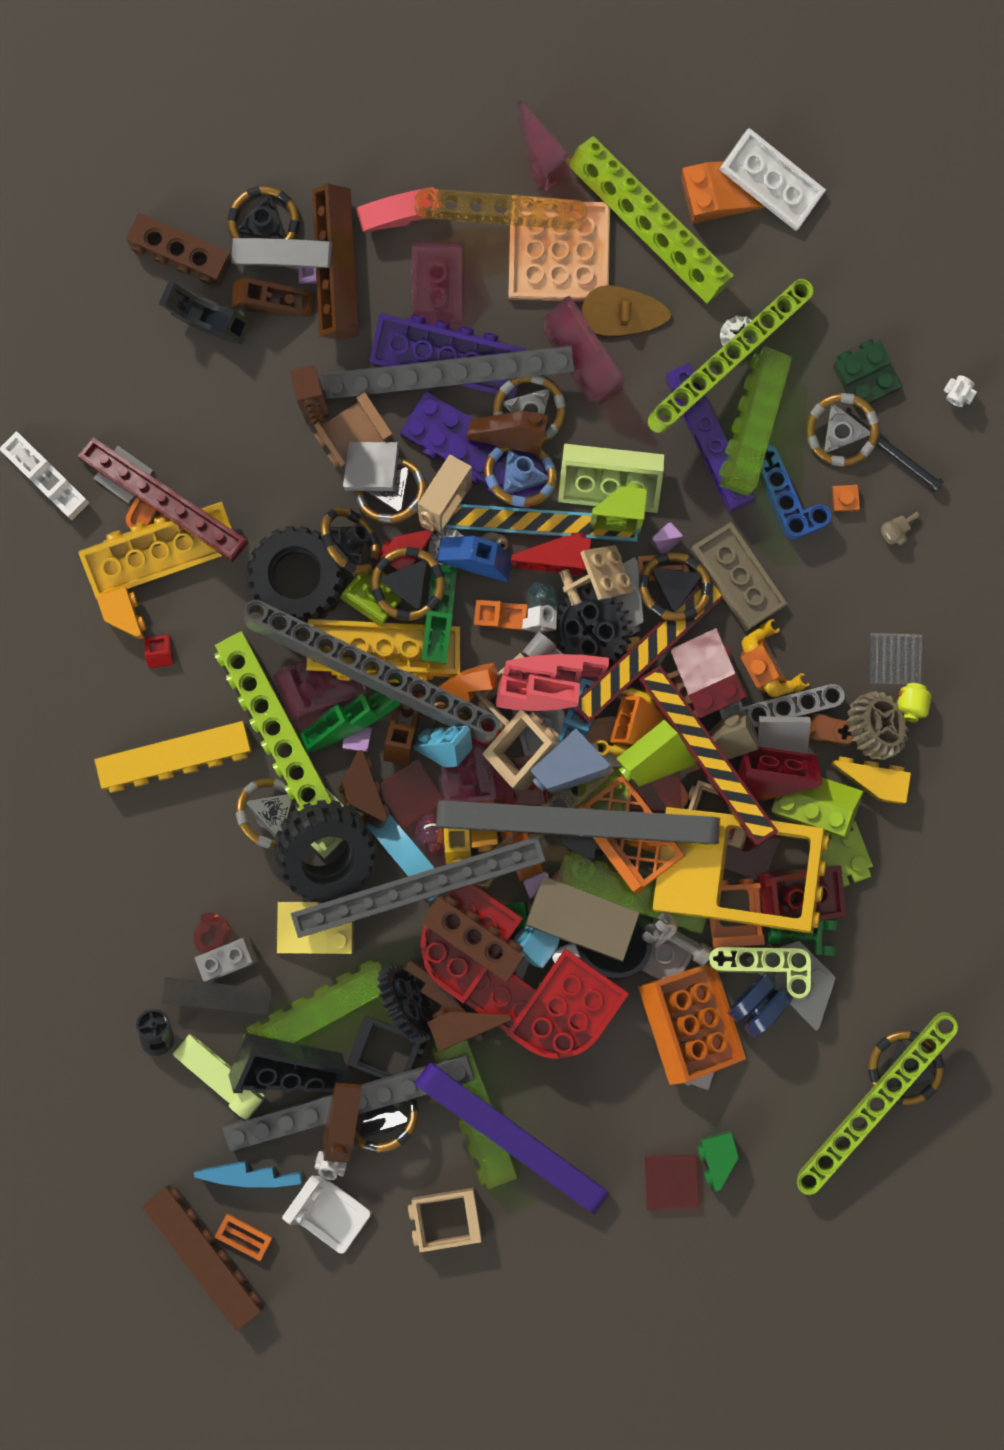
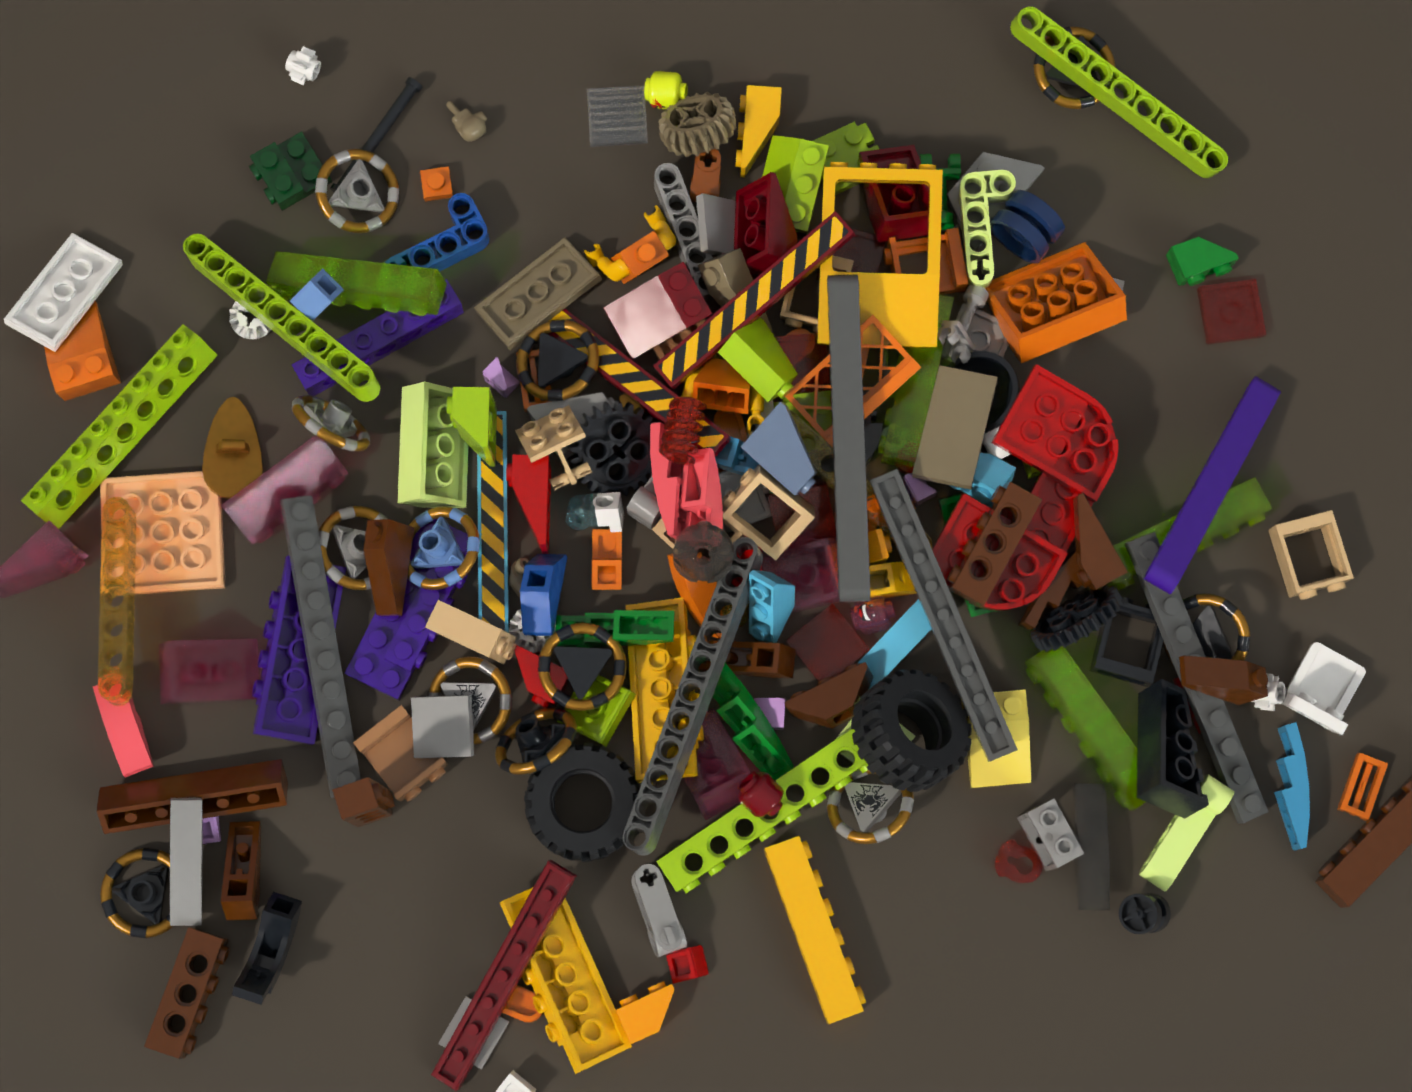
camera: 105 degrees left, 5 degrees down
none -> medium blue brick [290,268,344,321]
none -> light grey piece [292,396,370,451]
none -> light grey piece [631,864,687,957]
none -> clear red piece [659,397,707,466]
none -> clear smoke plate [673,521,734,583]
none -> dark red head [738,771,784,817]

